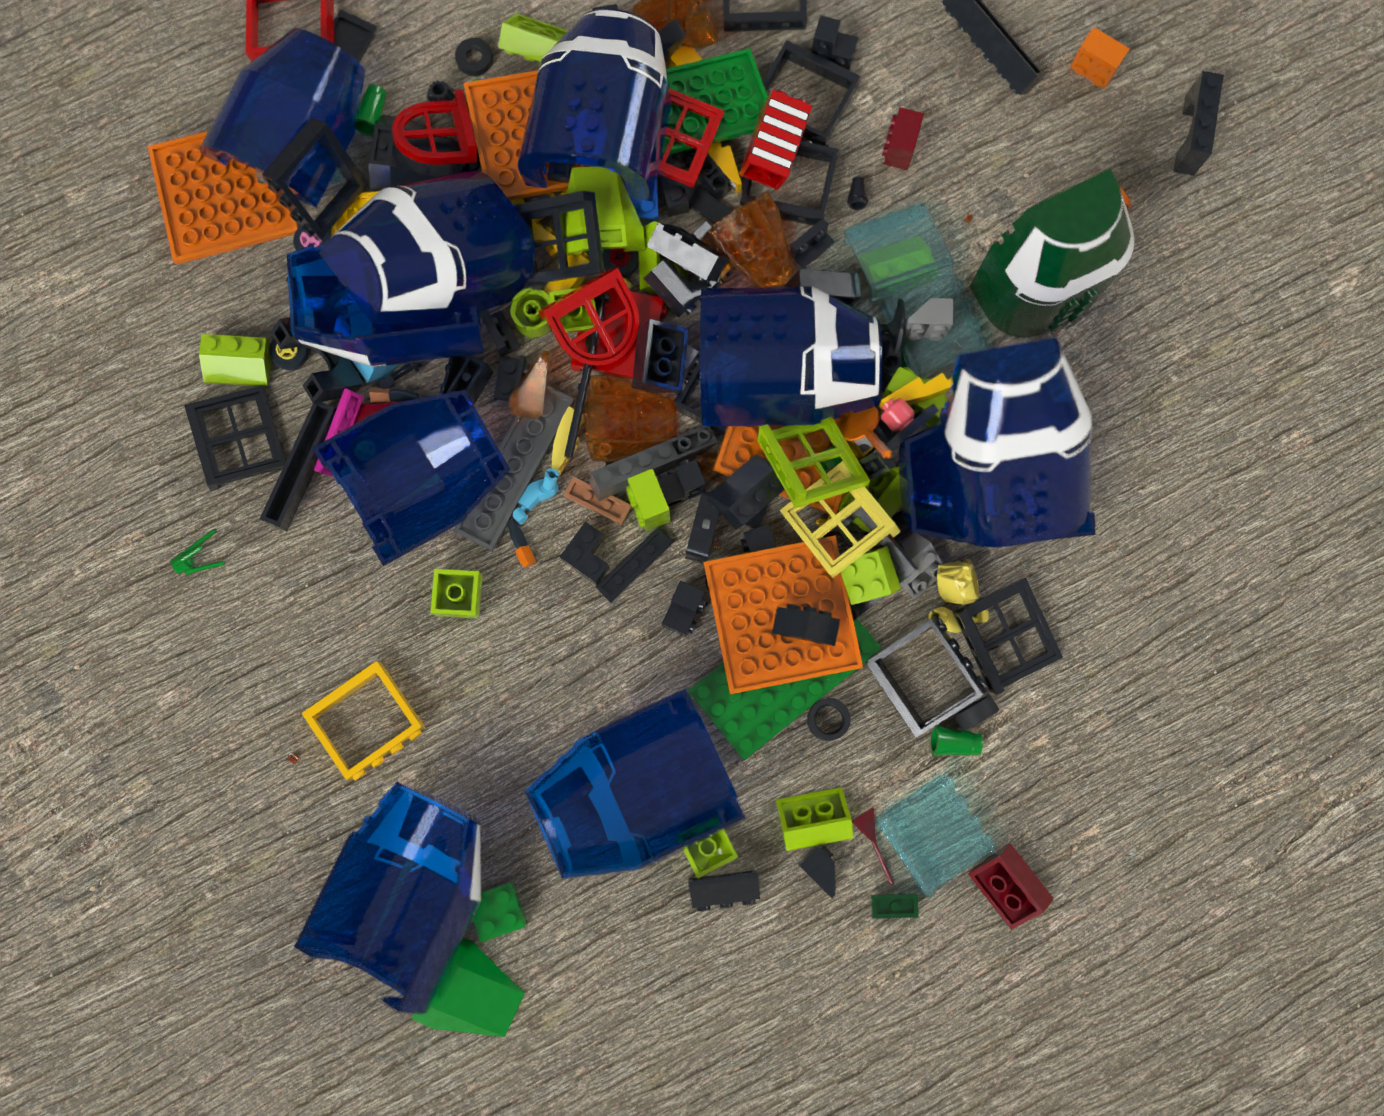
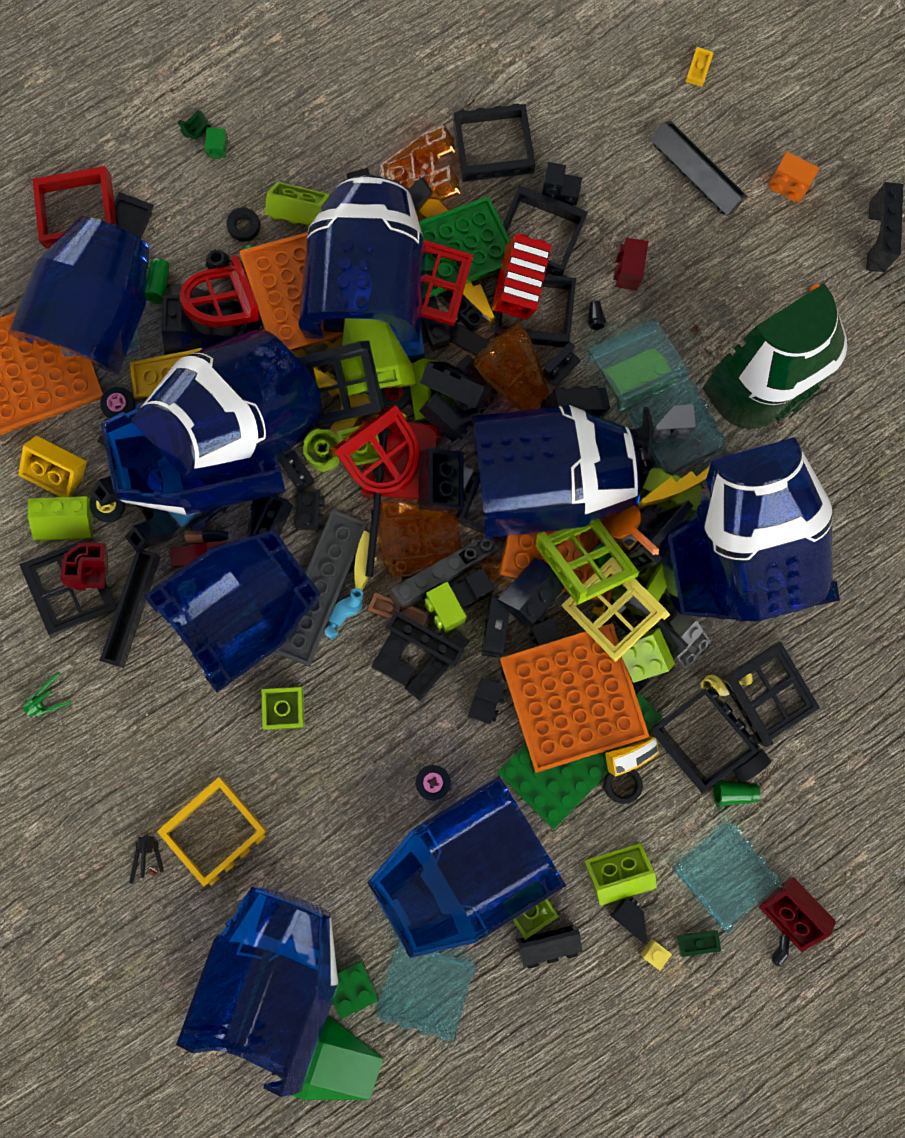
camera: 15 degrees left, 0 degrees up
black window [262,118,368,240] -> none
dark pink tile [314,389,364,477] -> none
piece [507,520,537,568] -> none
clear orange slope [509,351,549,419] -> none
black brick [772,604,840,646] -> none
dark red piece [852,807,894,886] -> none
coral head [881,398,915,432] -> none
light yellow piece [937,559,979,605] -> none
none -> yellow slope [18,435,87,497]
none -> dark red brick [60,542,108,591]
none -> black plant [130,836,164,884]
none -> clear light blue panel [376,940,476,1042]
none -> black brick [386,611,464,668]
none -> black wheel [415,765,451,801]
none -> slope [605,734,659,777]
none -> light yellow brick [640,938,672,971]
none -> black arm [771,936,790,967]

